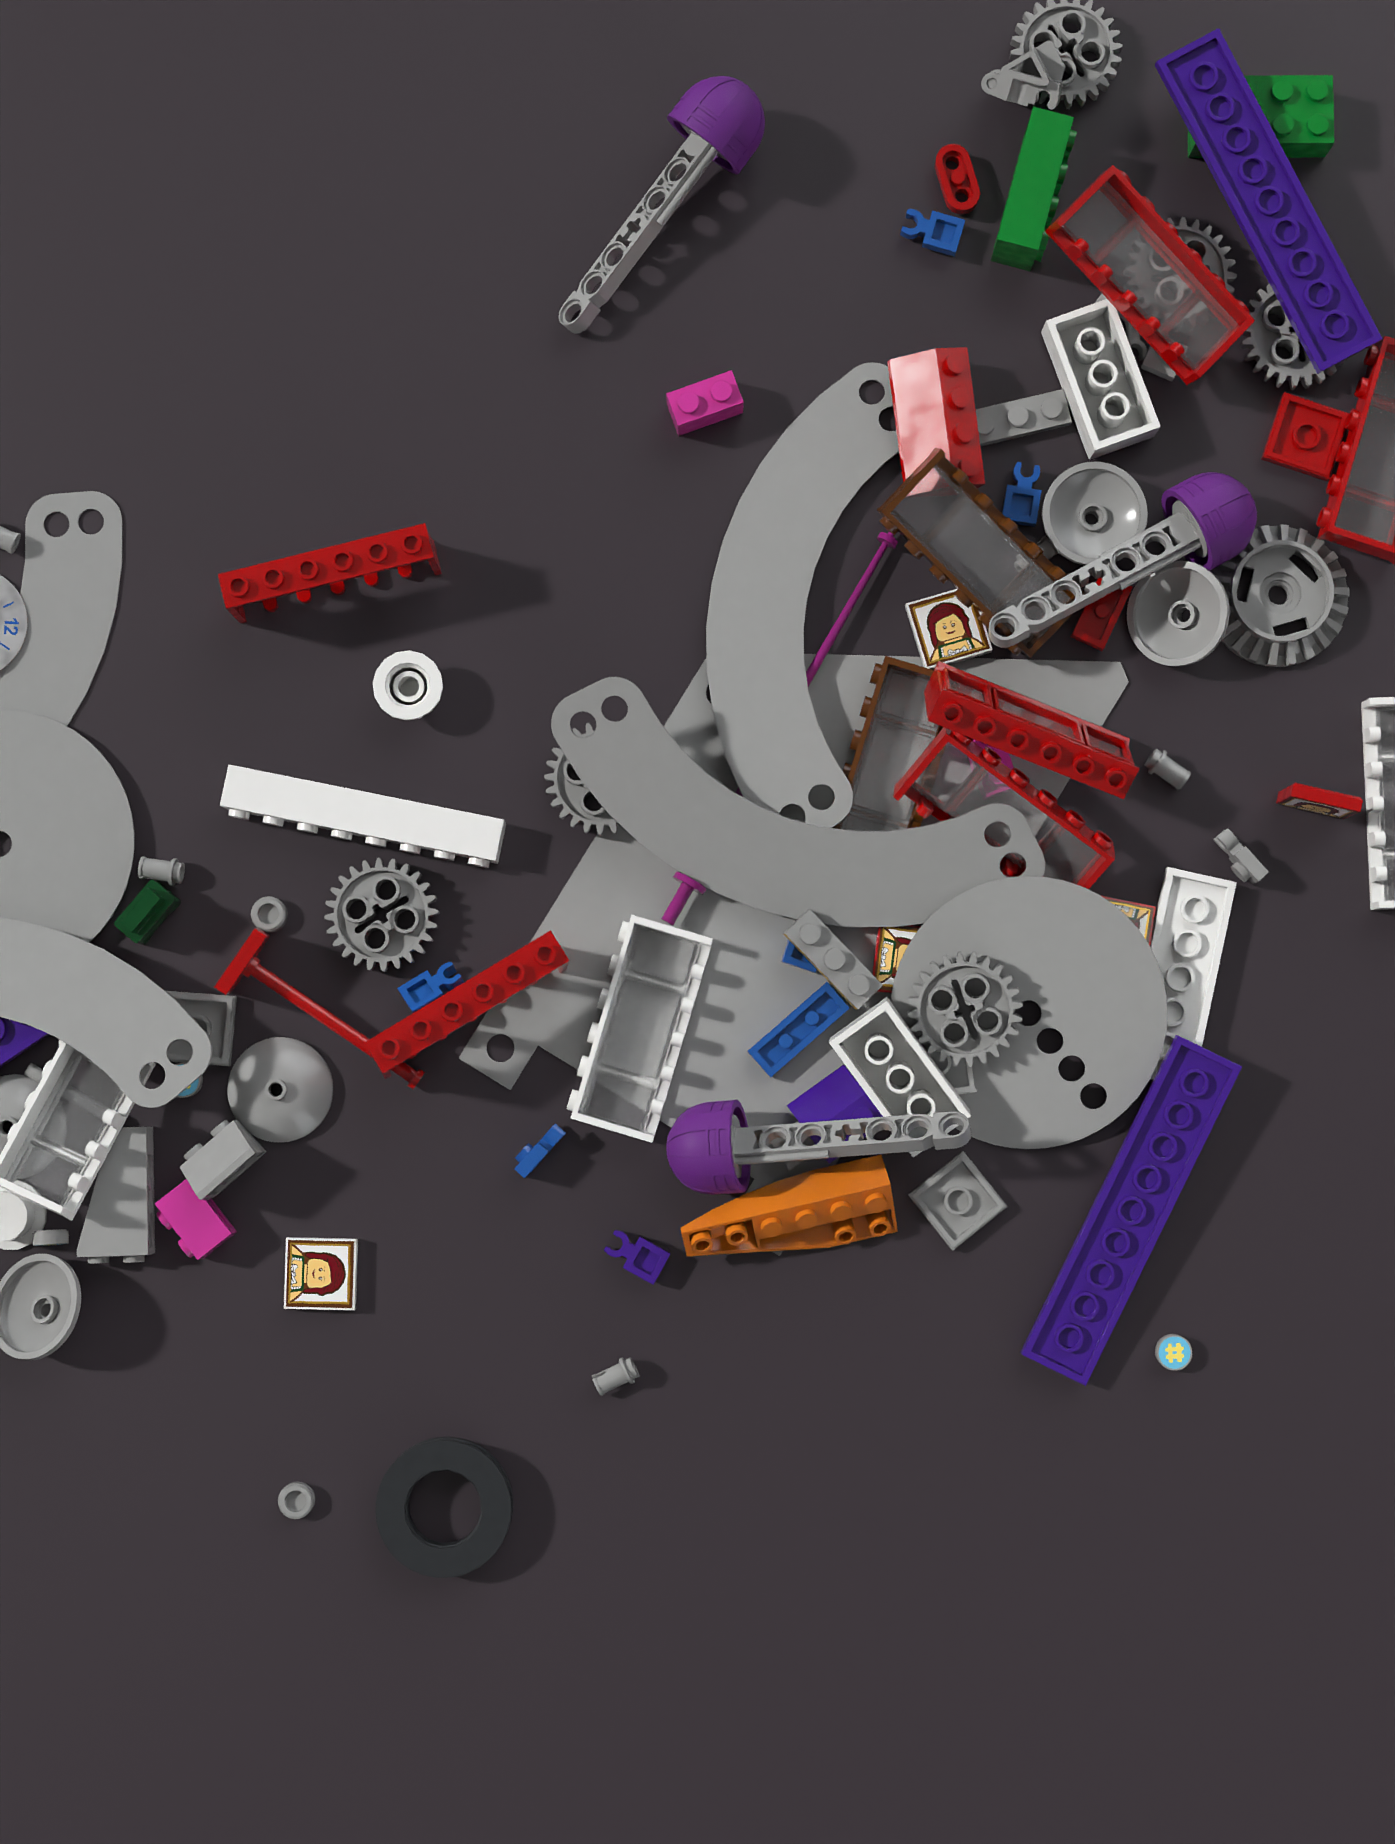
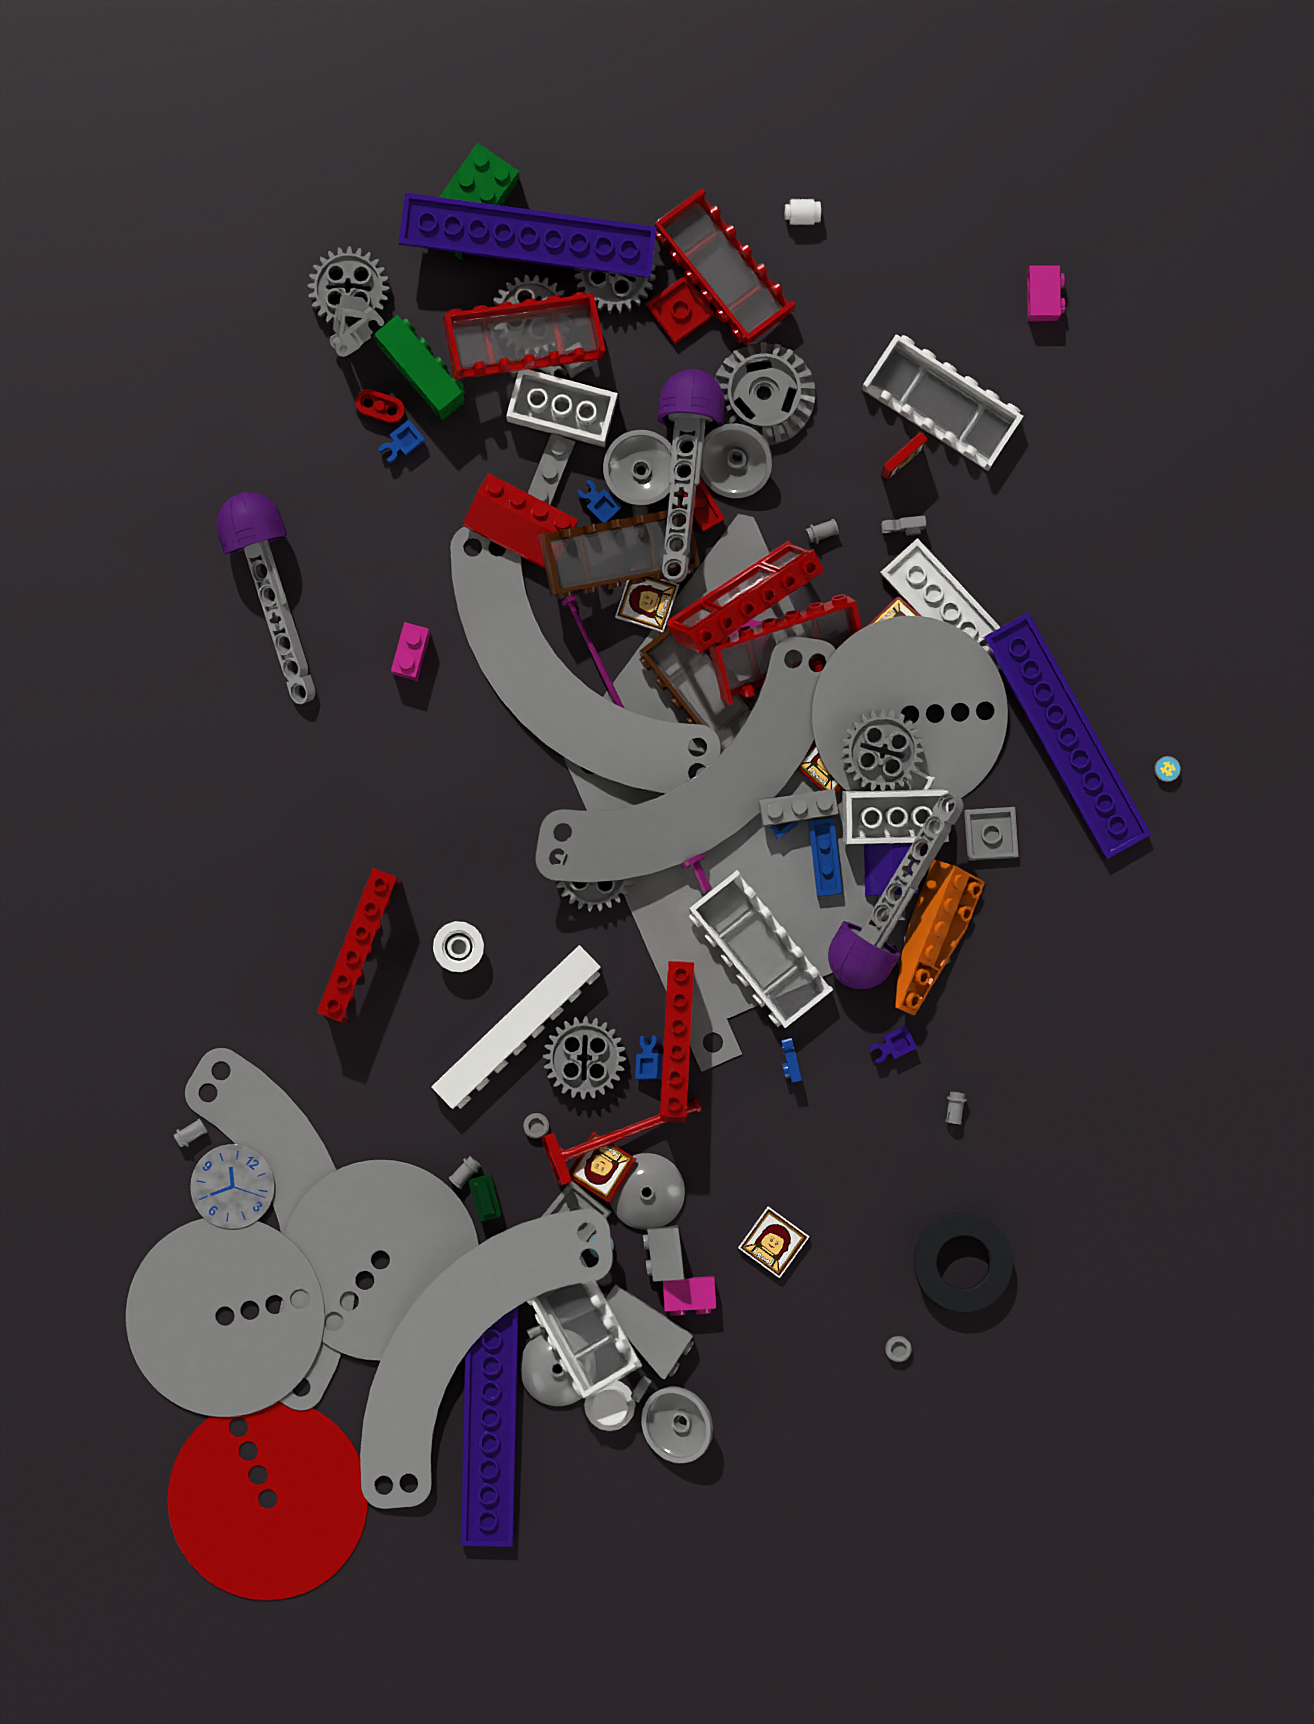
camera: 60 degrees left, 0 degrees up
none -> tile [569,1132,637,1203]

